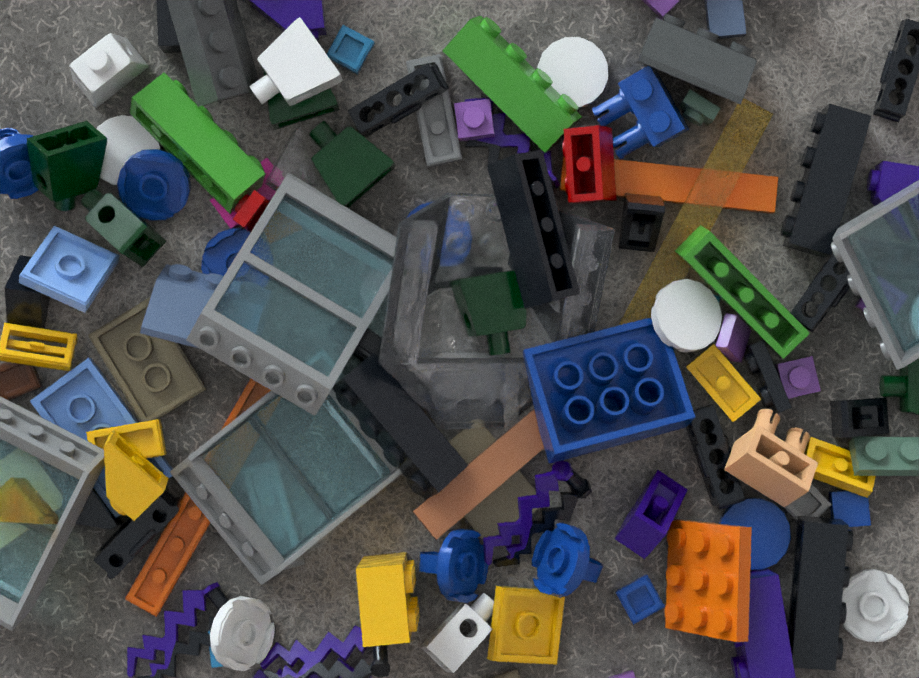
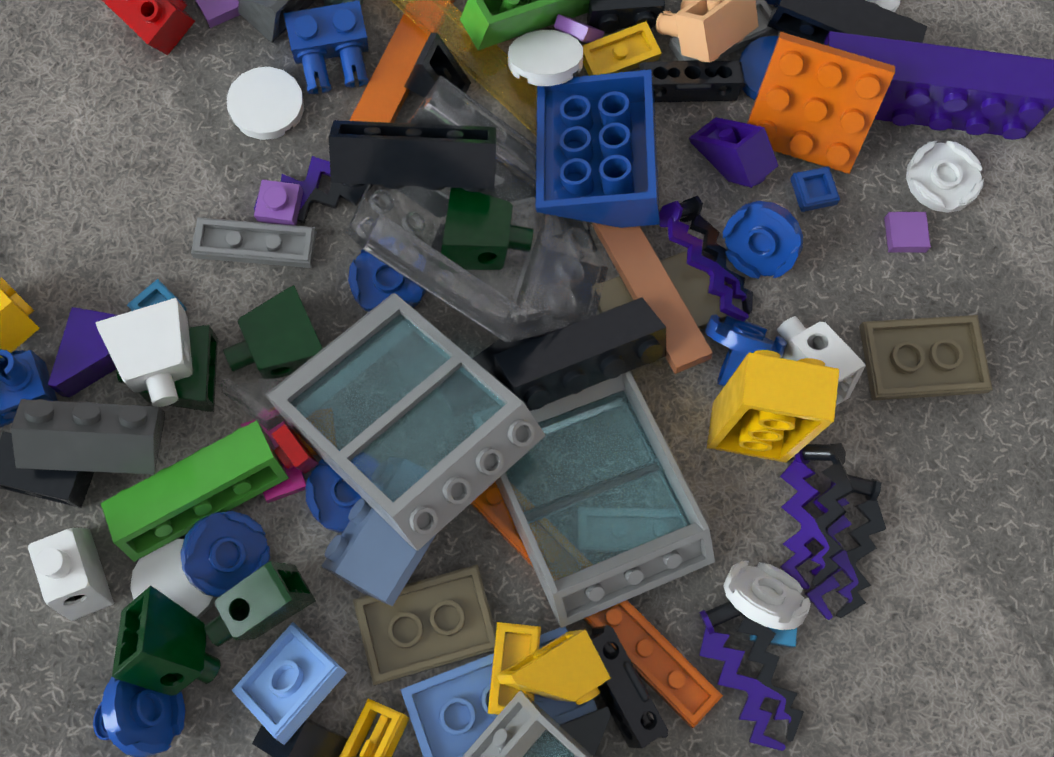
camera: 80 degrees left, 15 degrees down
black piece [348,63,449,137] -> none
bright green brick [442,16,582,153] -> none
yellow tile [487,586,565,665] -> none
red brick [562,125,617,203] -> none

